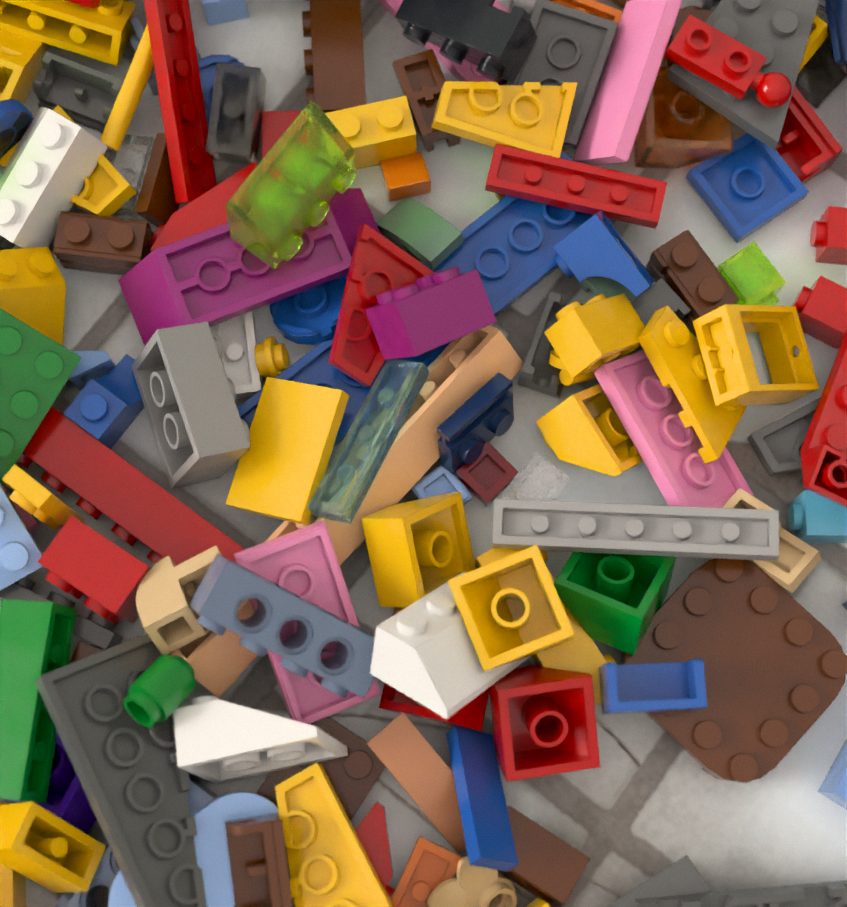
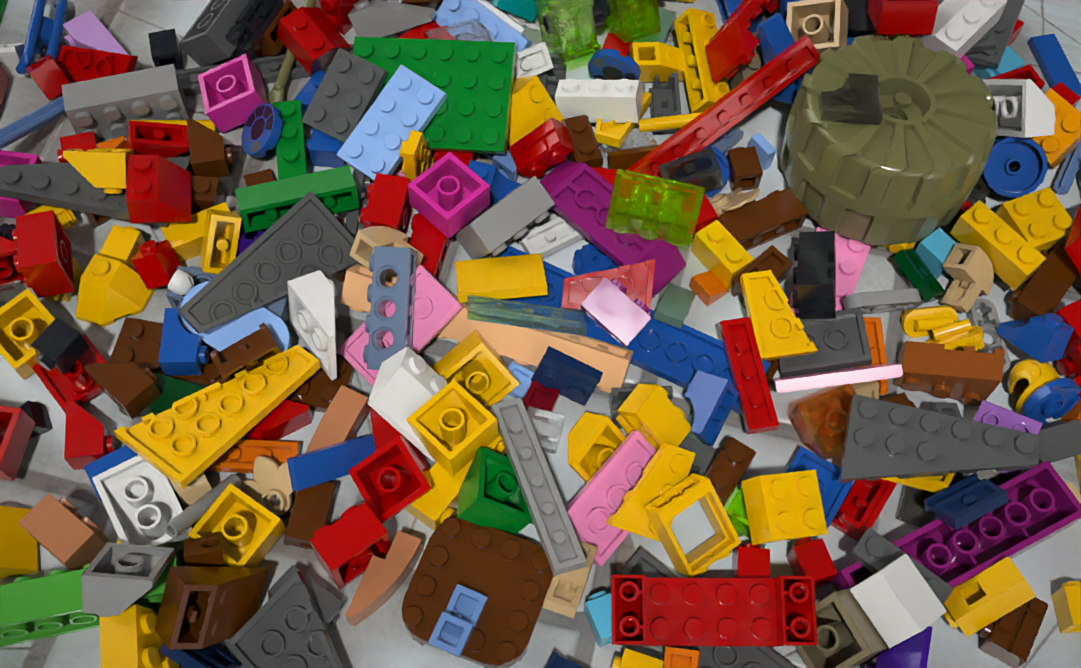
camera: 65 degrees right, 15 degrees down
green brick [123,655,196,727] -> none
yellow plate [255,336,290,378] -> none
blue panel [599,659,708,715] -> none
red plate [665,14,792,108] -> none
none -> red brick [310,502,391,590]
none -> nougat slope [345,530,423,626]
none -> dark pink brick [407,152,490,238]
none -> medium blue slope [428,584,488,658]
none -> red brick [509,117,575,179]
none -> tan plate [709,187,760,217]
none -> reddish brown brick [726,146,763,191]
none -> yellow brick [741,469,828,545]

